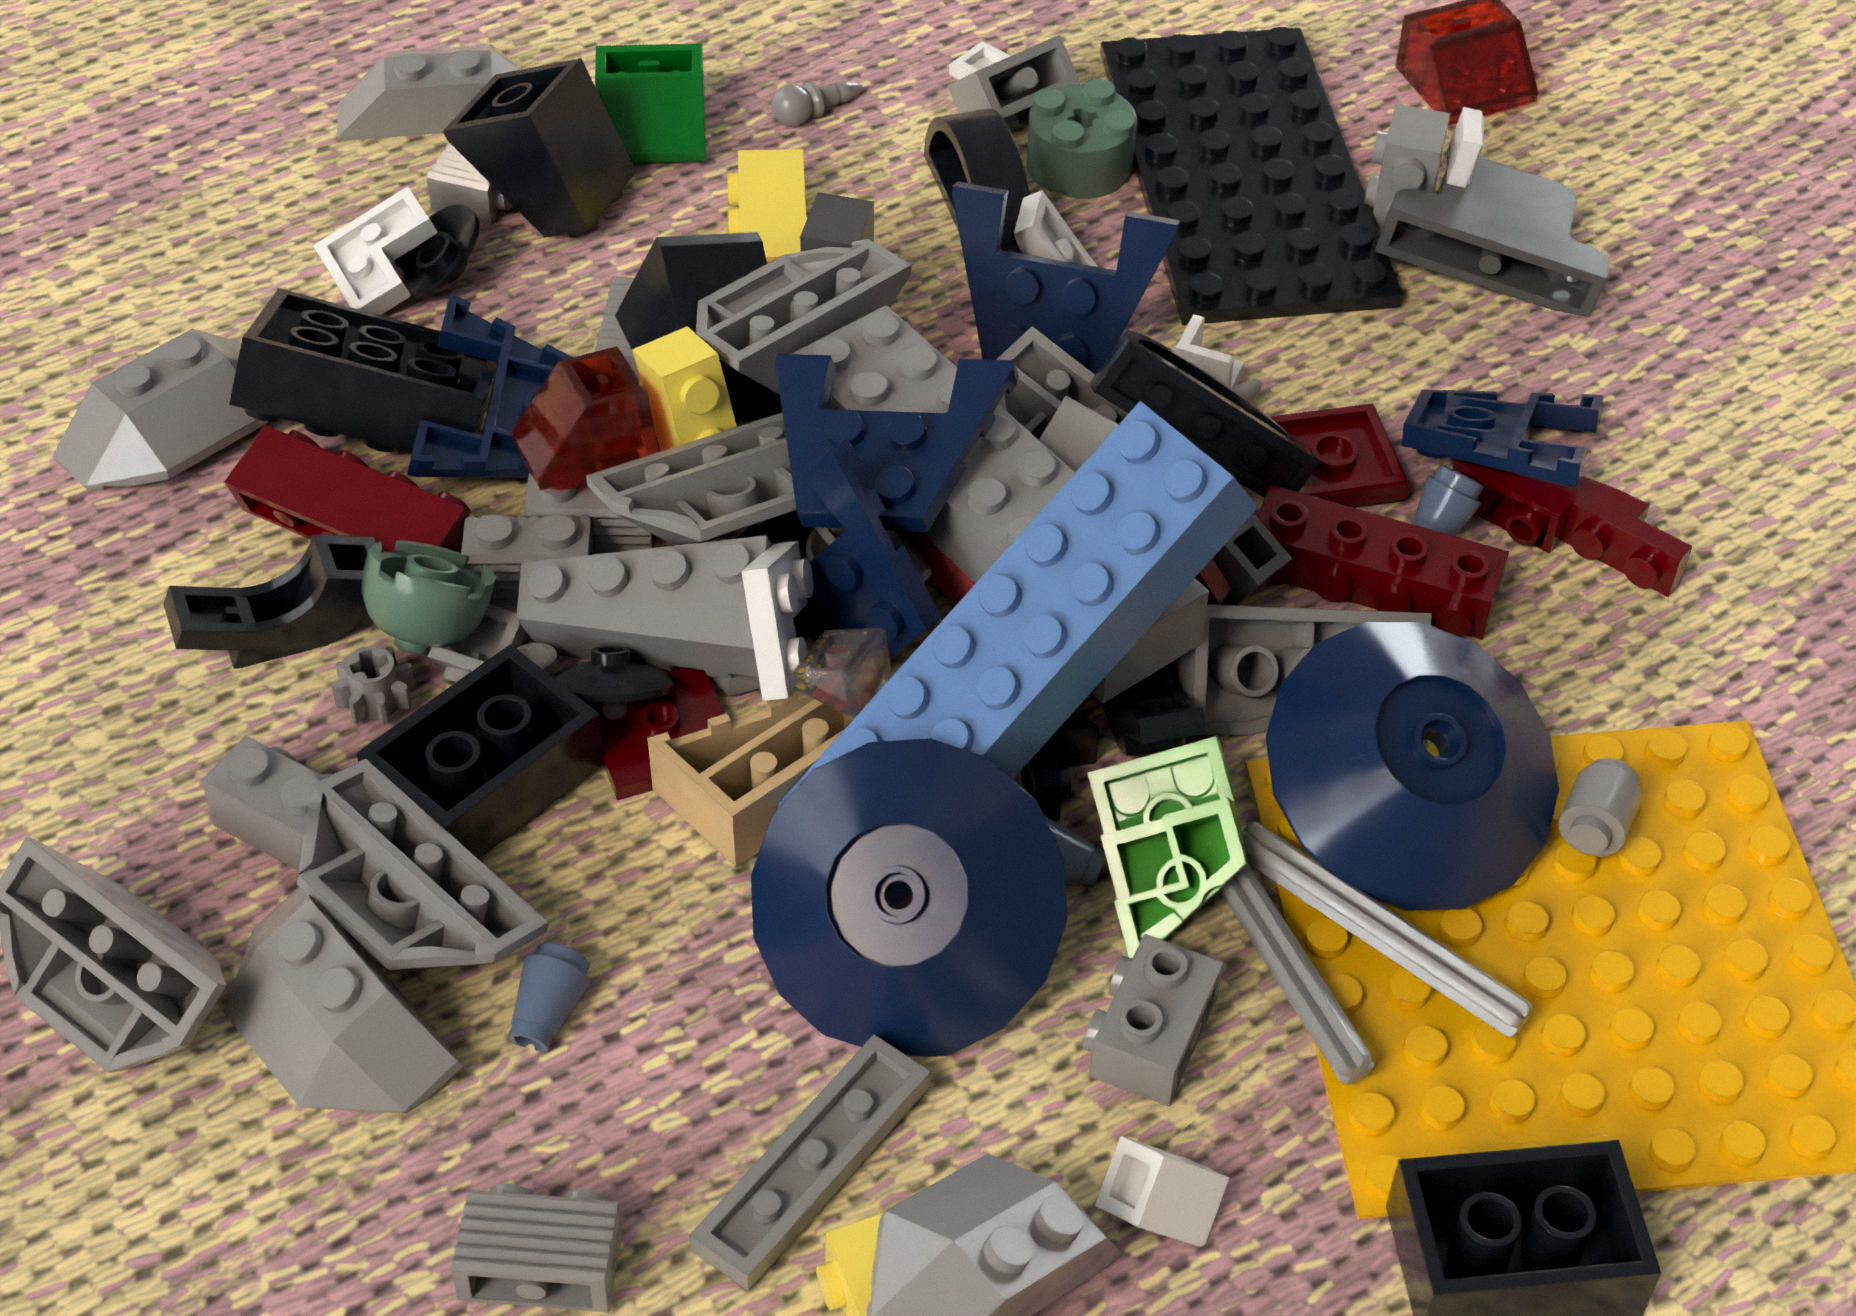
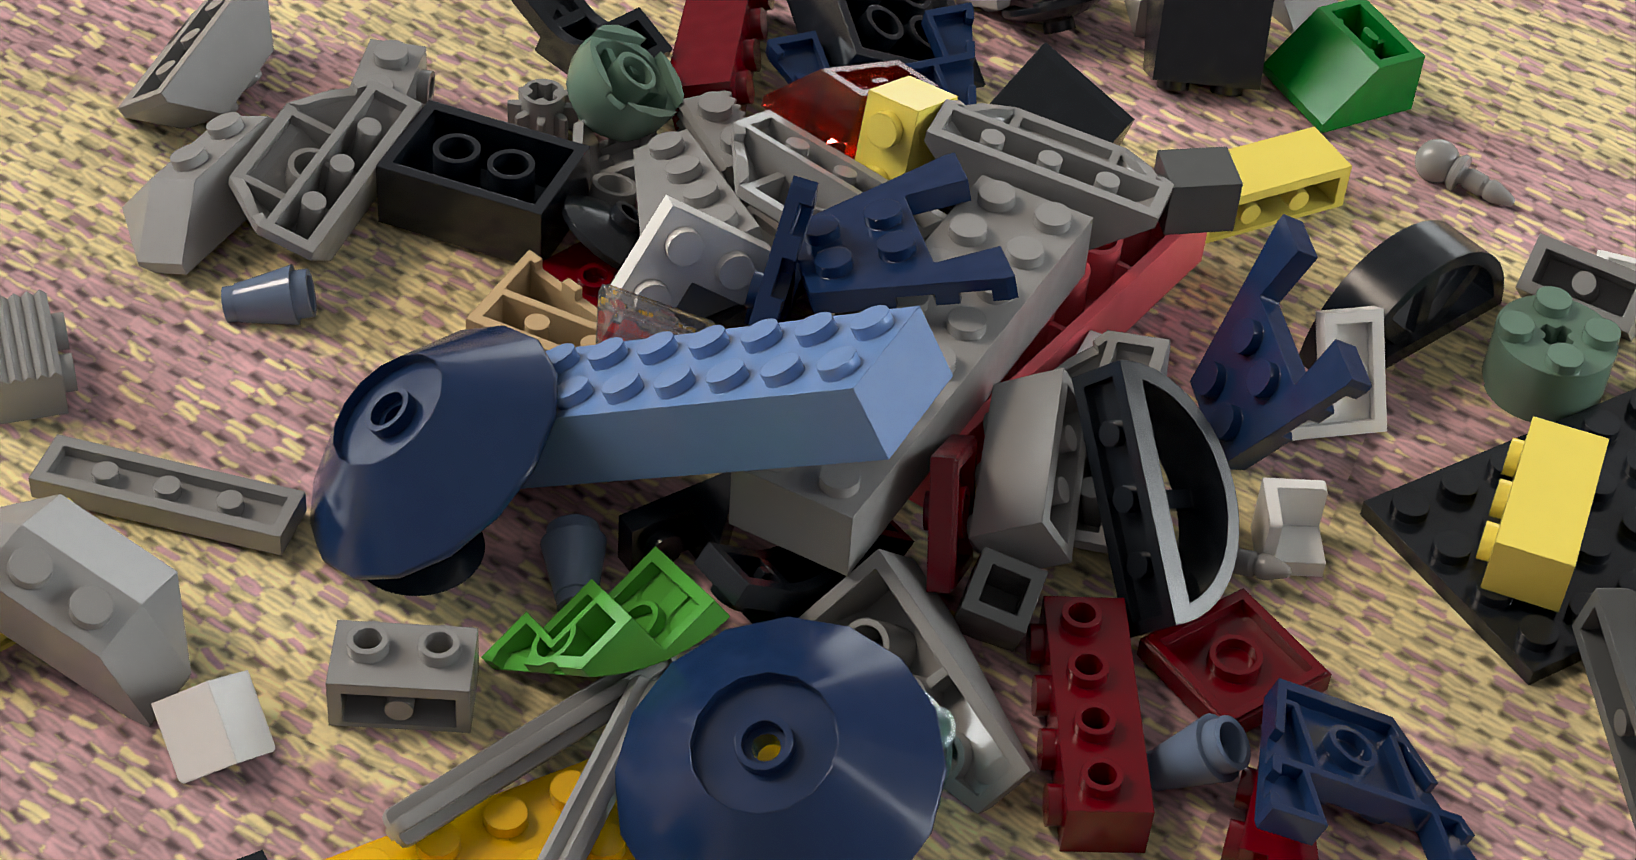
camera: 65 degrees right, 5 degrees down
none -> light yellow brick [1476,416,1609,612]

